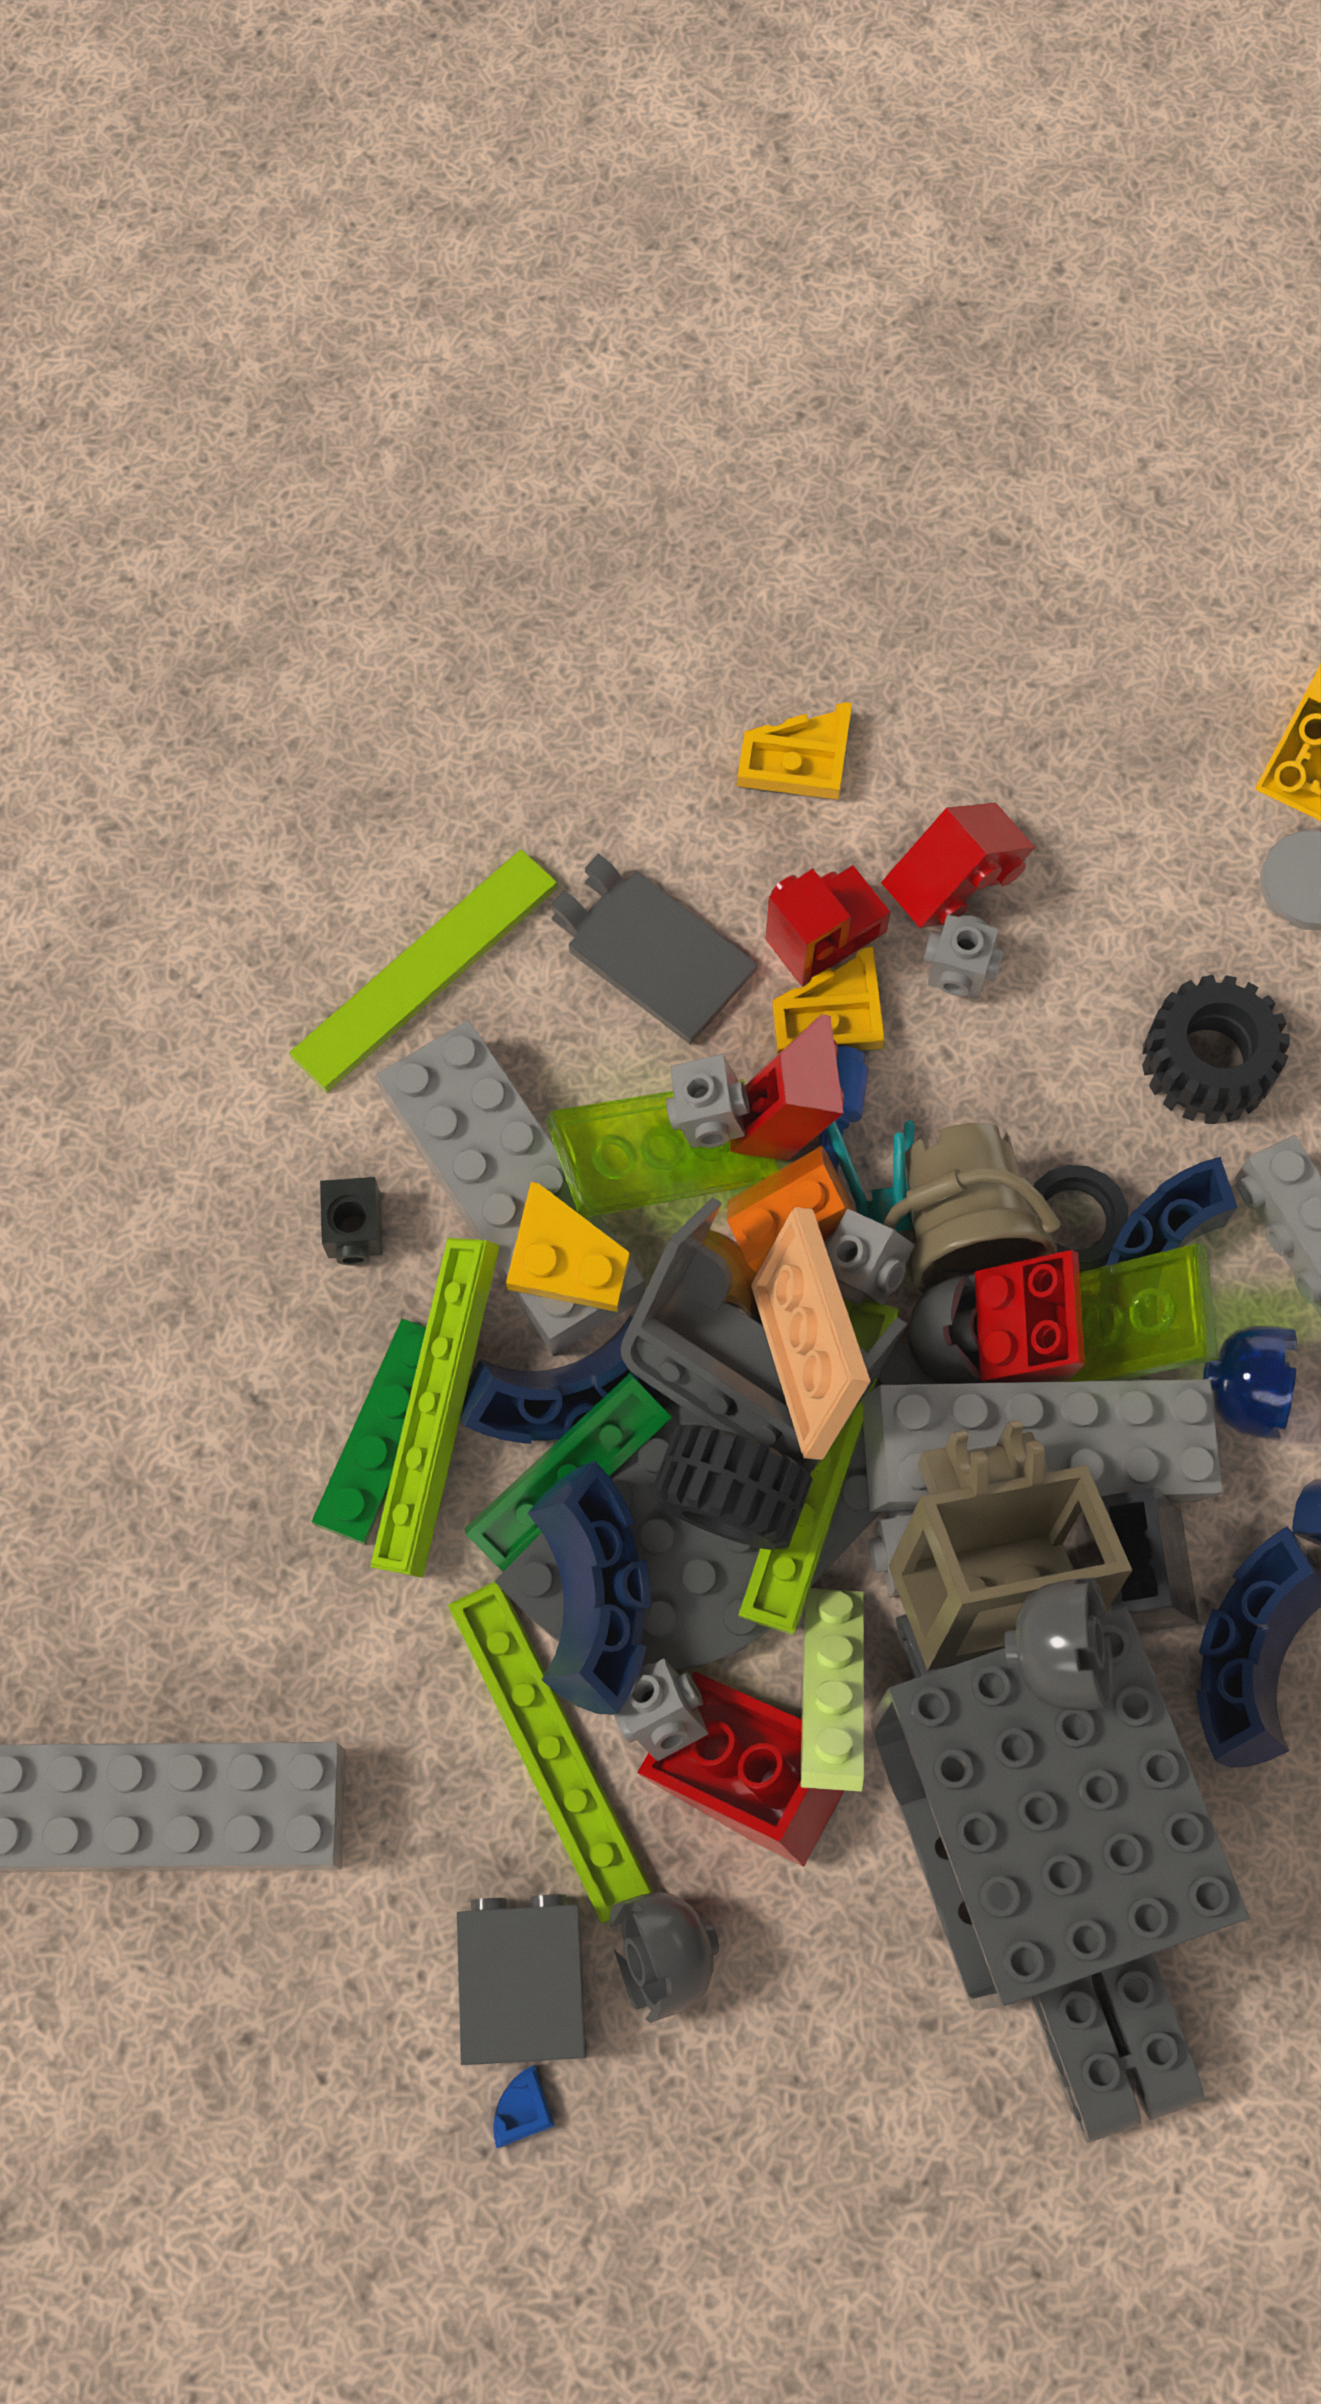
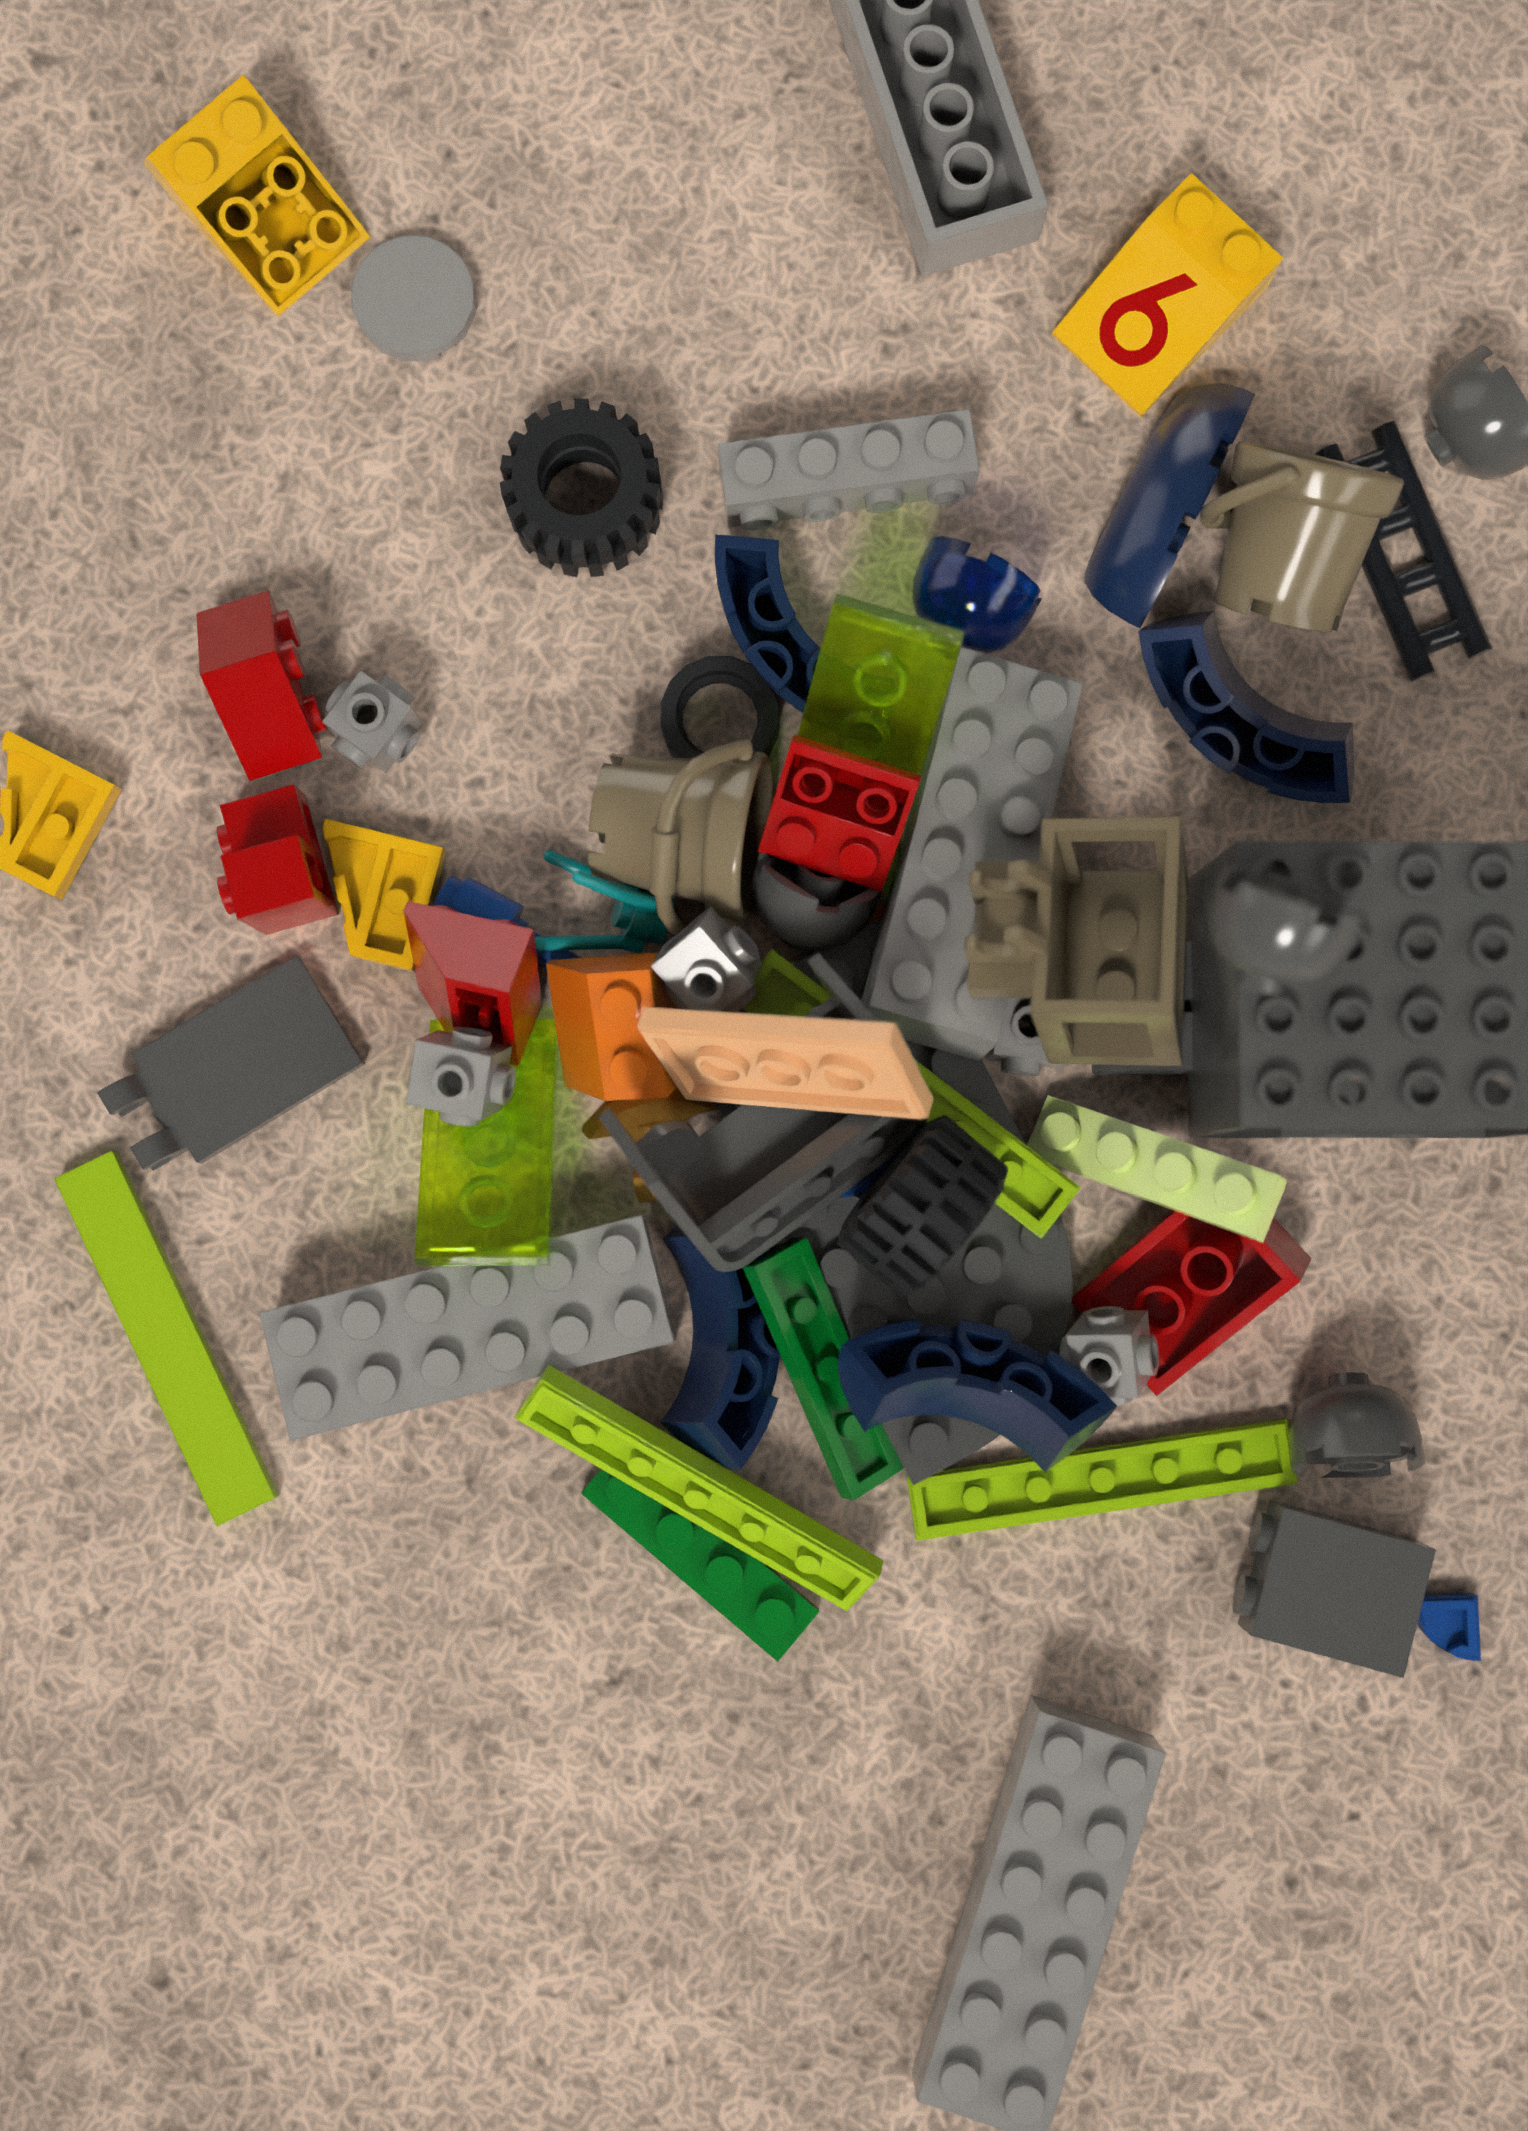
camera: 75 degrees left, 15 degrees up
pearl dark grey brick [320,1177,383,1266] -> none
yellow wing [506,1182,630,1312] -> none
black brick [1101,1488,1199,1631] -> none

